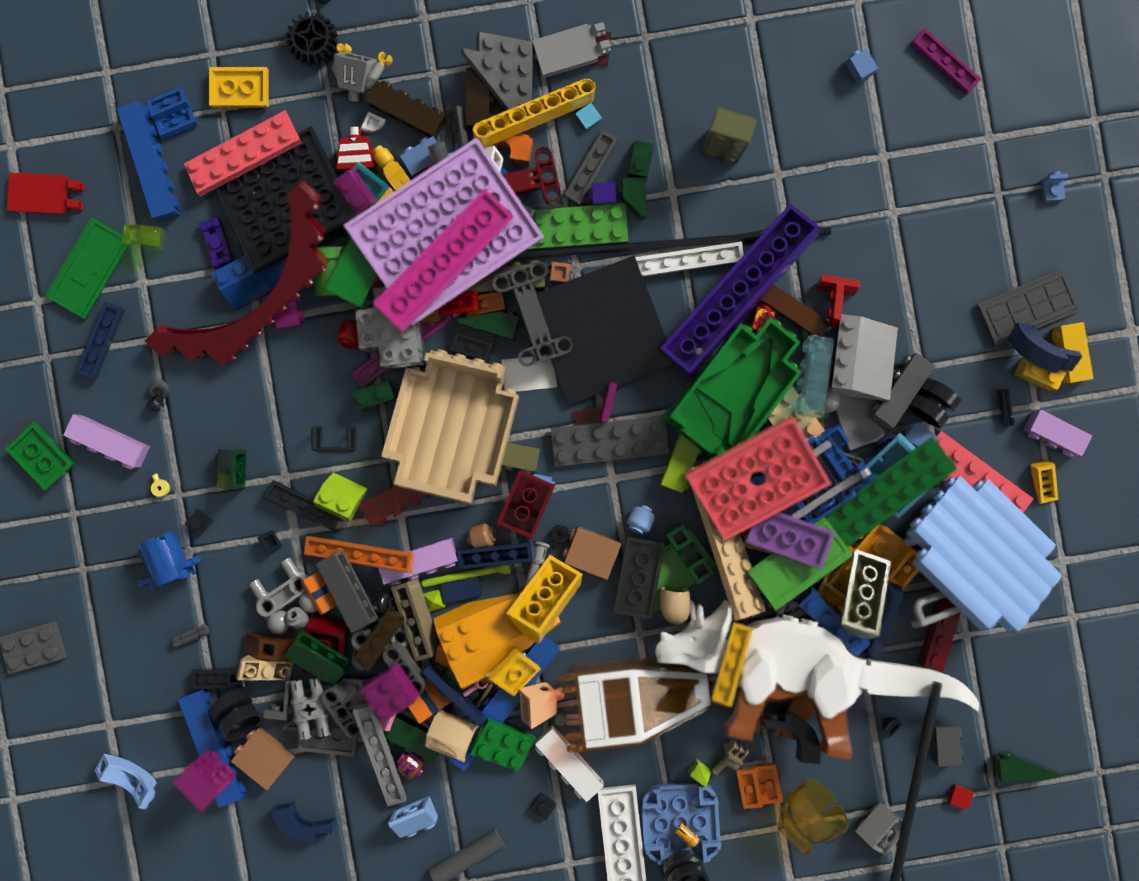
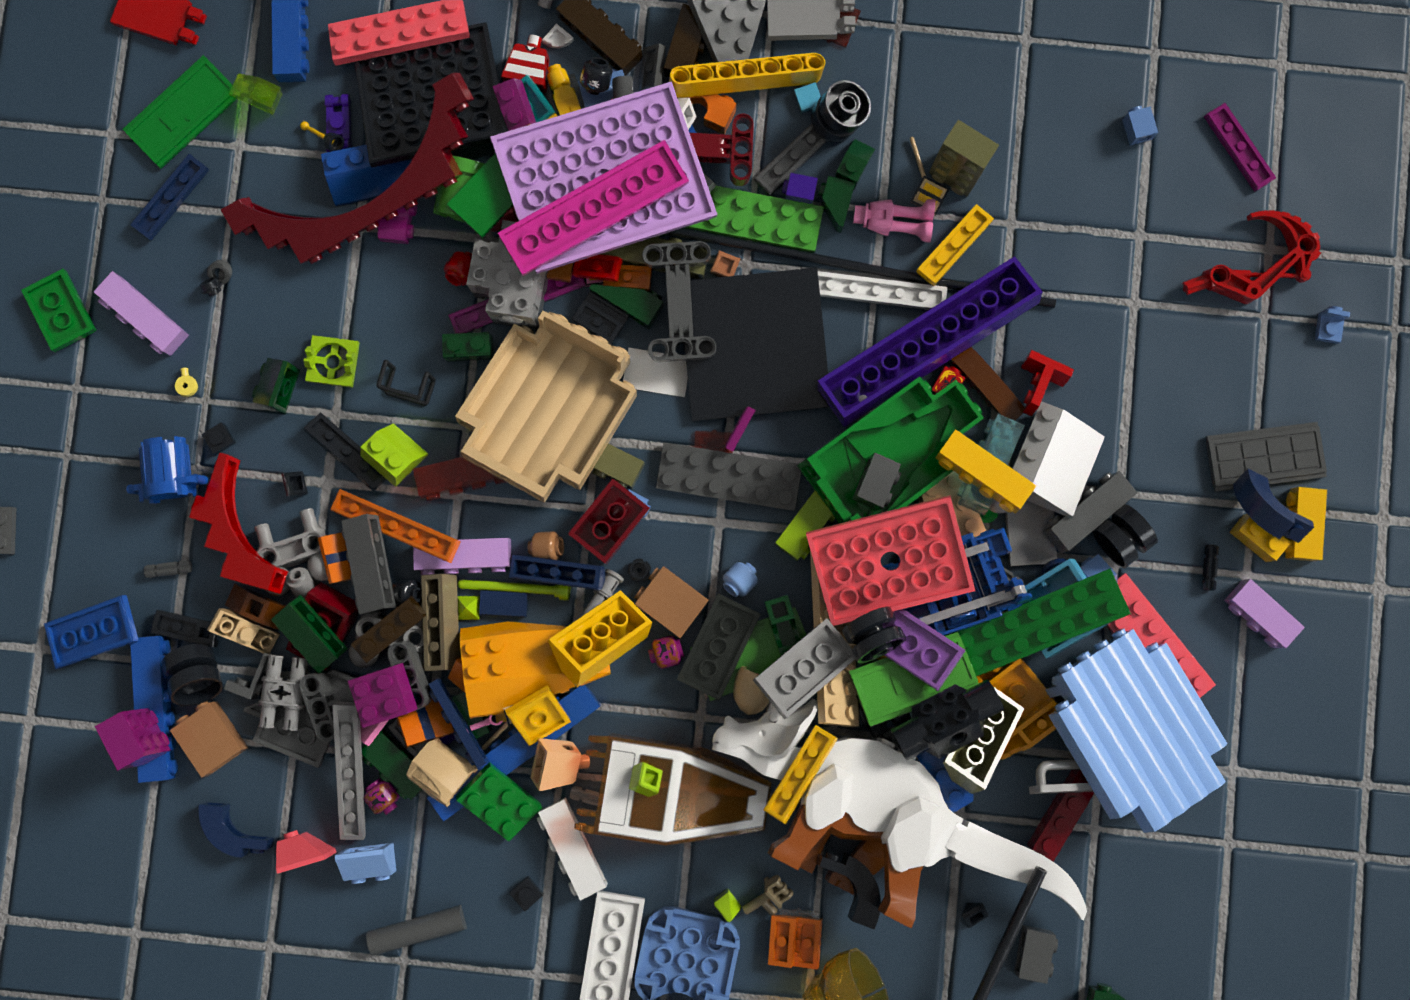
camera: 15 degrees right, 5 degrees down
light blue arch [94,754,157,809] -> none
light orange pin [674,823,699,848] -> none
dark blue brick [863,583,903,660] -> none
yellow slope [1030,461,1058,504] -> none
none -> blue tile [44,595,139,669]
none -> red arch [189,453,288,594]
none -> coral slope [276,830,337,874]
none -> black hinge [300,121,344,152]
none -> lime piece [303,335,360,388]
none -> black head [580,57,613,95]
none -> lime slope [629,762,663,797]
none -> head [648,635,684,669]
none -> light grey plate [753,619,856,719]
none -> black wheel [811,80,871,142]
none -> black wheel [842,607,906,663]
none -> dark grey brick [852,453,901,511]
none -> bright pink piece [853,199,936,243]
none -> black brick [890,680,1004,761]
none -> piece [910,137,950,215]
none -> yellow plate [916,204,994,286]
none -> yellow brick [935,429,1037,514]
none -> red piece [1182,210,1322,304]

